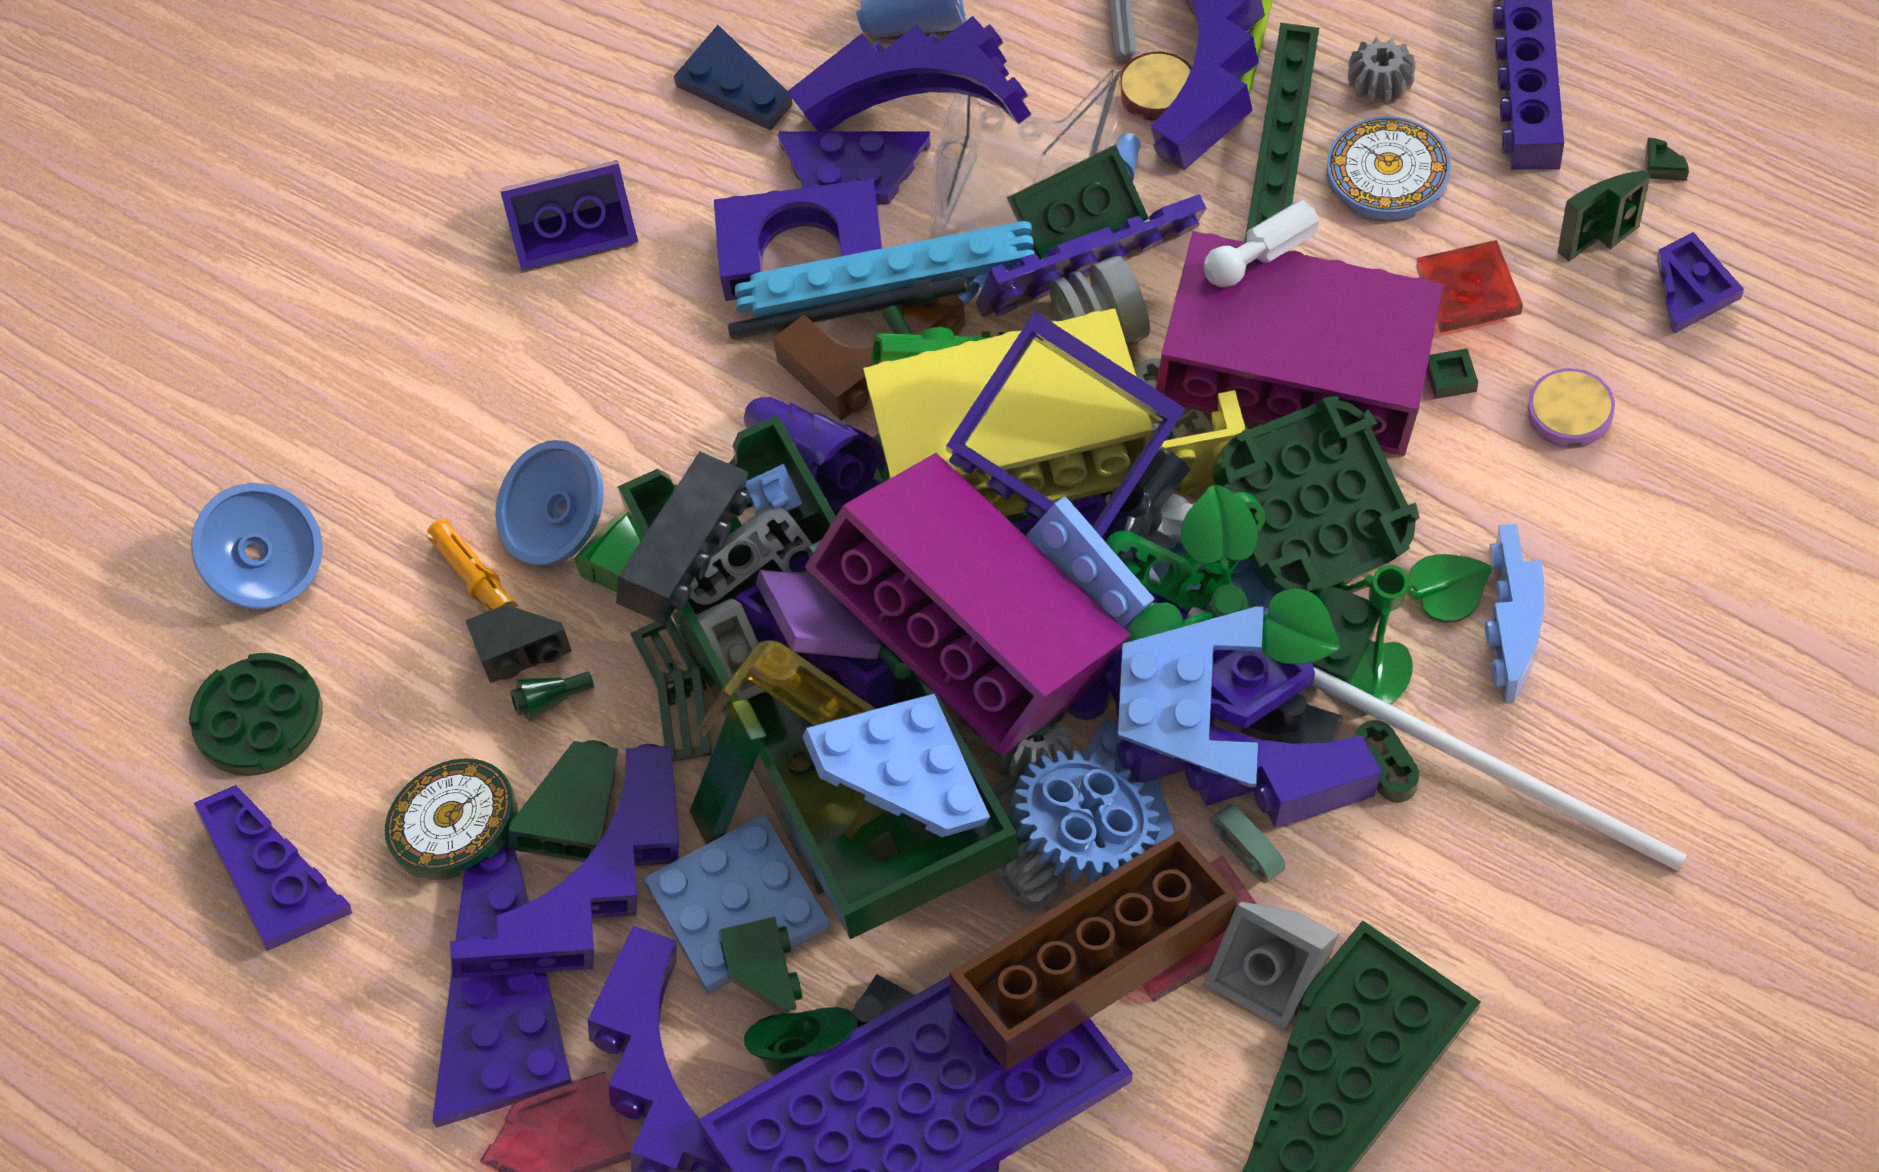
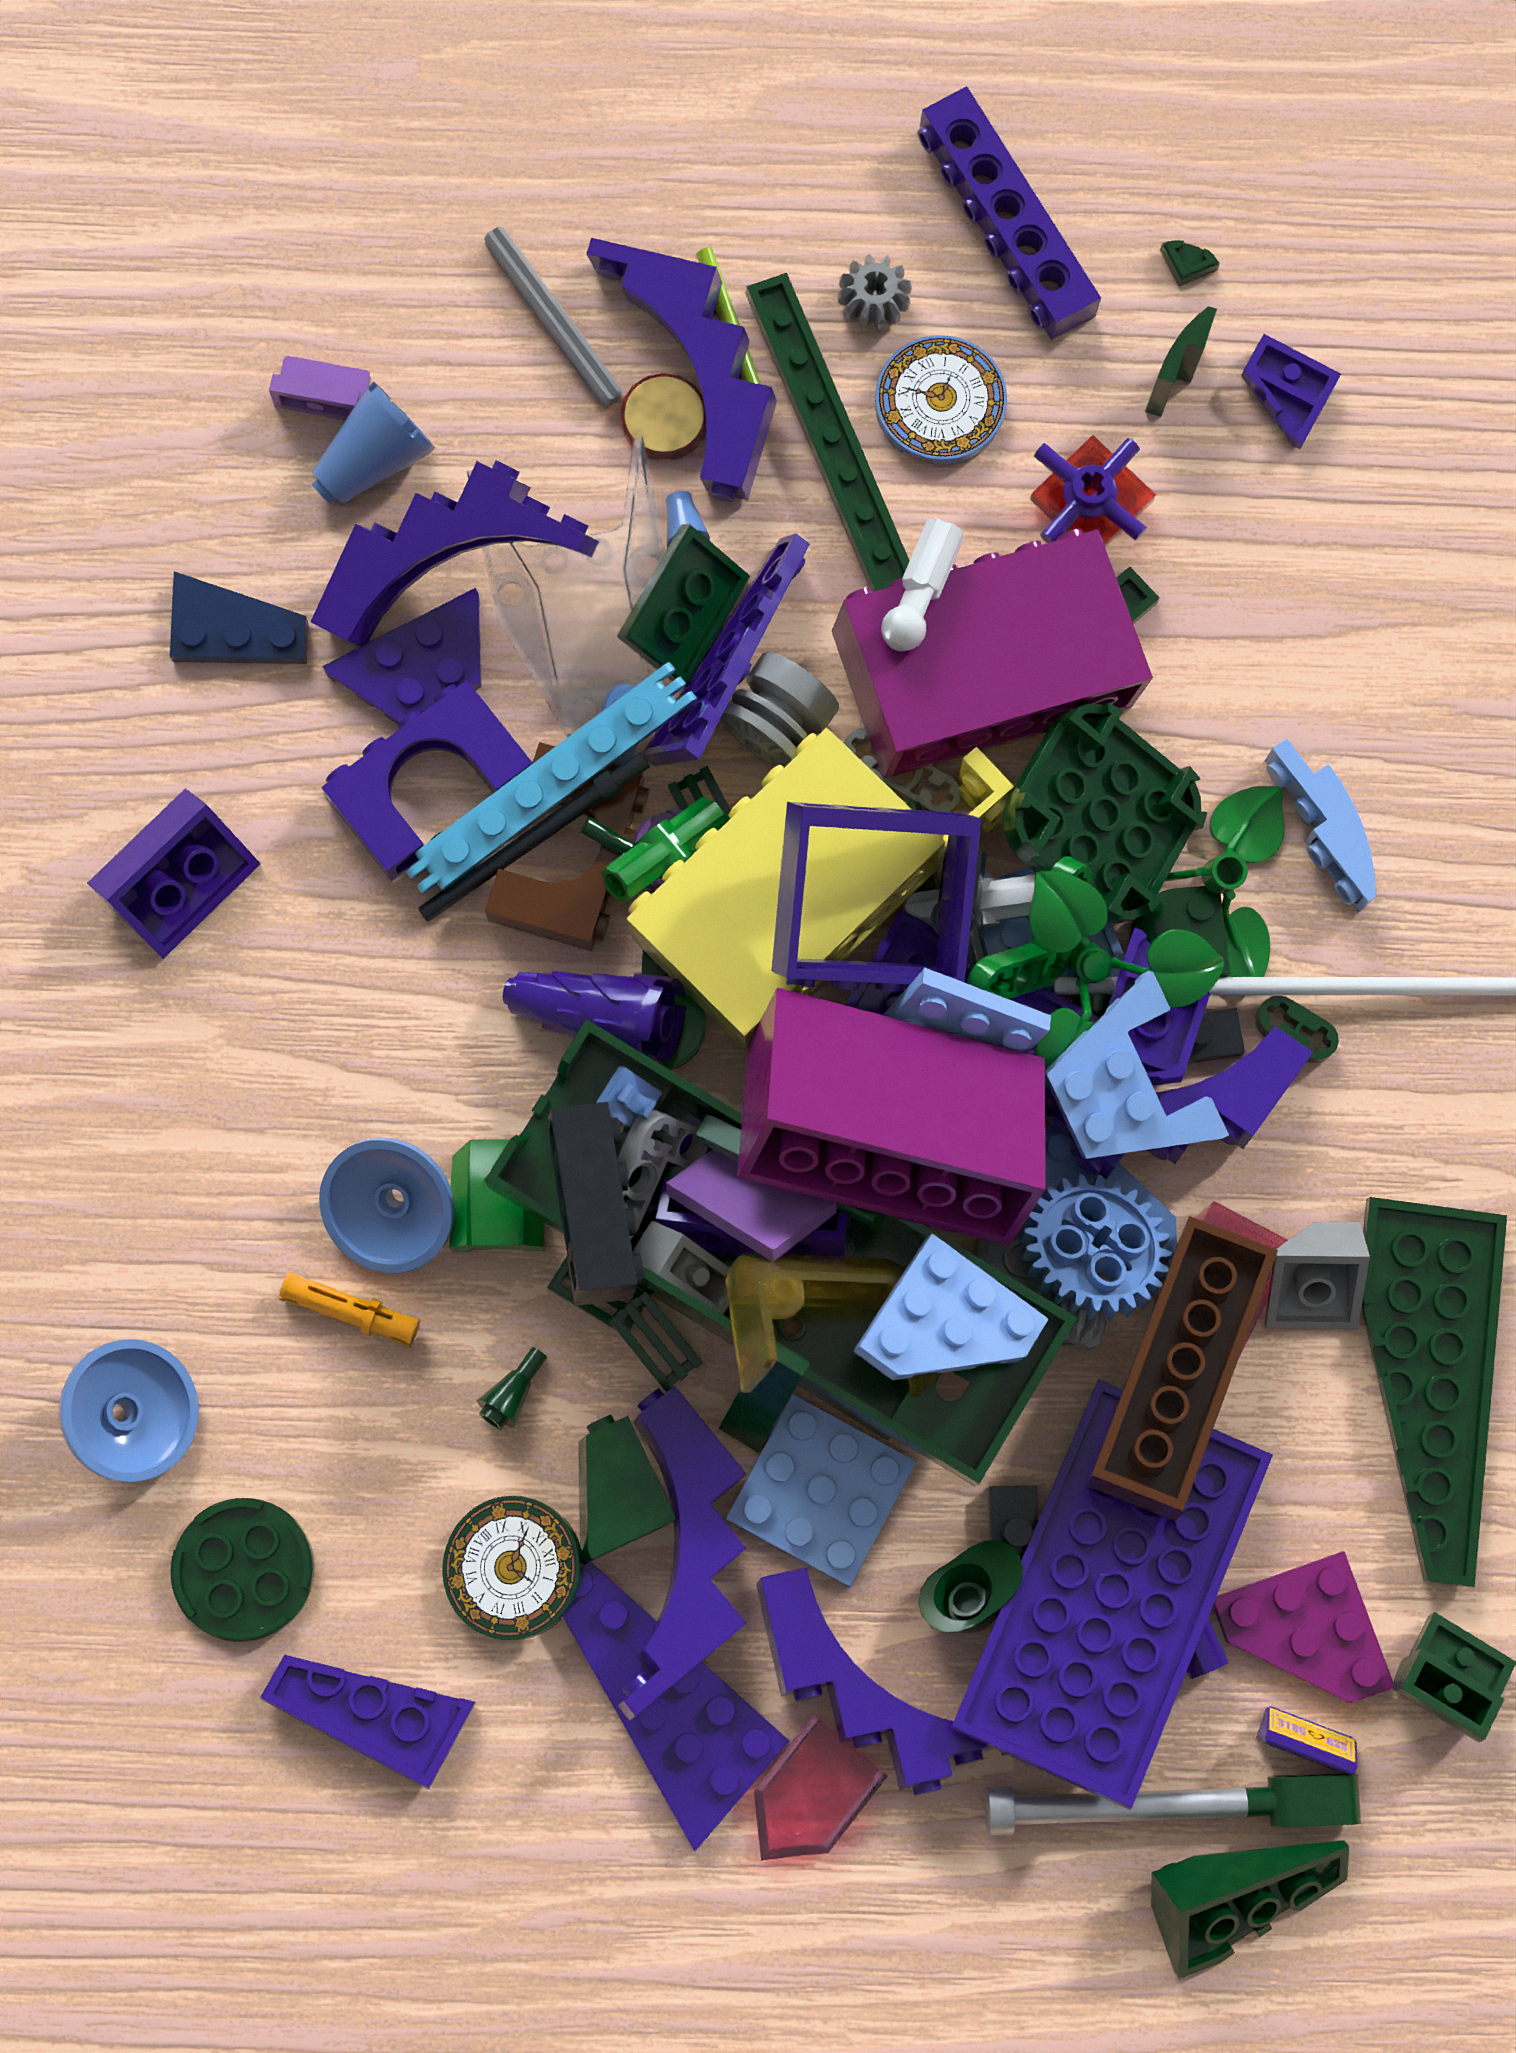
camera: 45 degrees left, 20 degrees up
pearl dark grey slope [465,604,572,683] -> none
dark green slope [718,916,802,1013] -> none
sand green beam [1211,804,1286,883] -> none
pearl gold tile [1528,368,1615,446] -> none
none -> dark purple bar [1033,438,1147,543]

